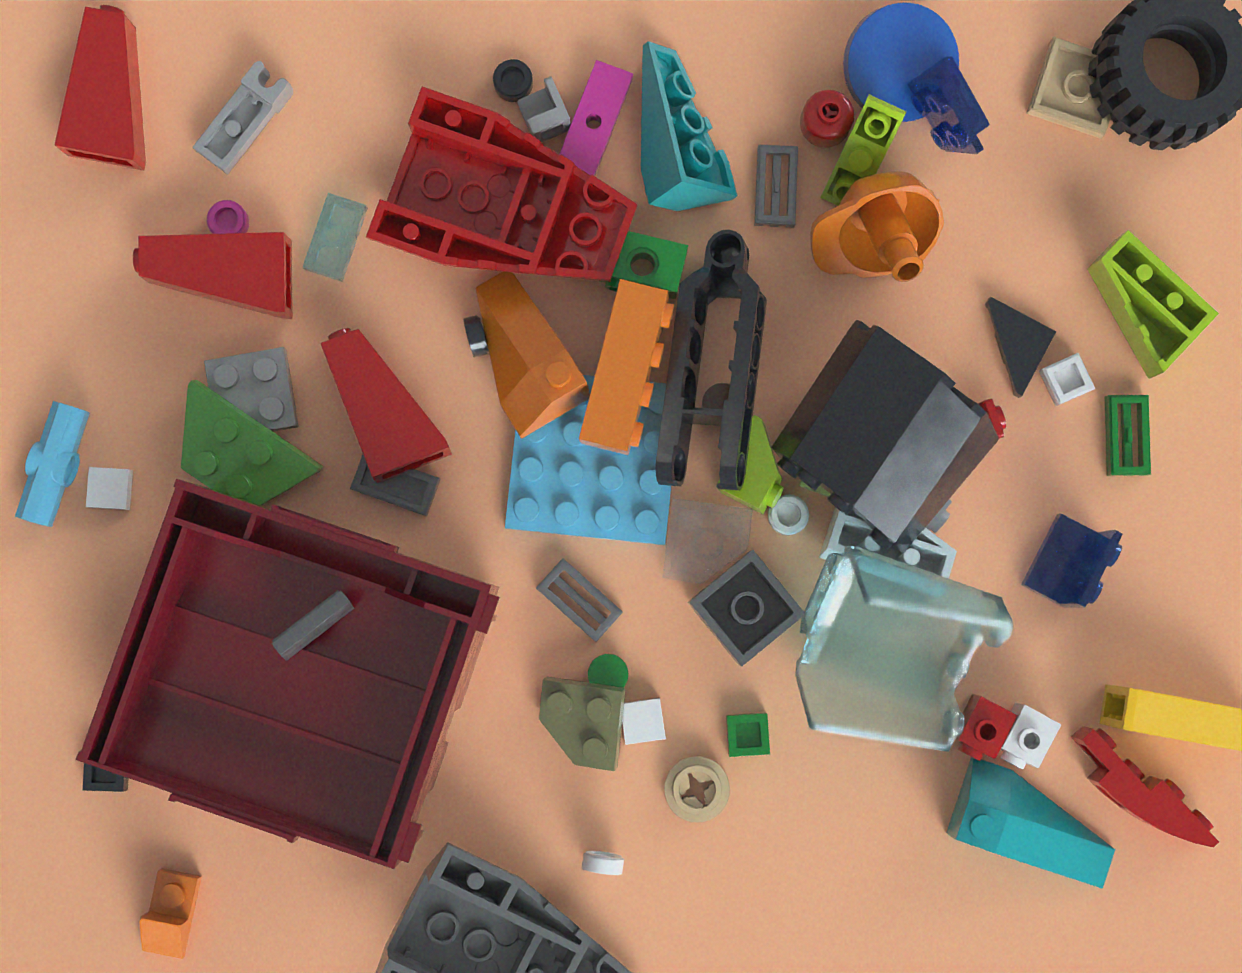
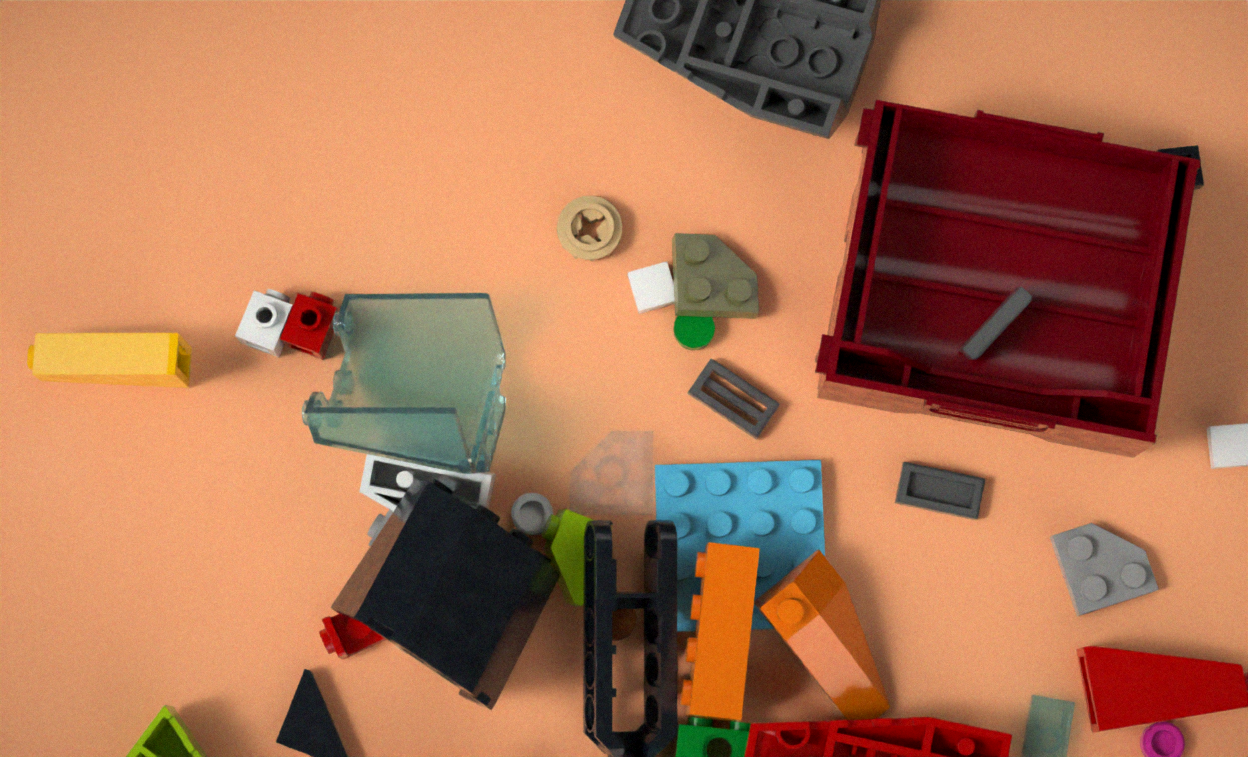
camera: 170 degrees right, 5 degrees down
orange slope [139,868,202,959] -> none
bright green wing [181,380,324,506] -> none
red slope [320,328,452,484] -> none
black tile [463,315,489,357] -> none
white tile [582,851,624,875] -> none
dark grey brick [687,550,806,667] -> none
green tile [726,713,770,757] -> none
teal wedge [946,757,1115,889] -> none
clear blue bracket [1021,514,1123,608] -> none
white tile [1039,353,1095,407] -> none
red slope [1071,726,1219,848] -> none
green tile [1104,395,1151,476] -> none

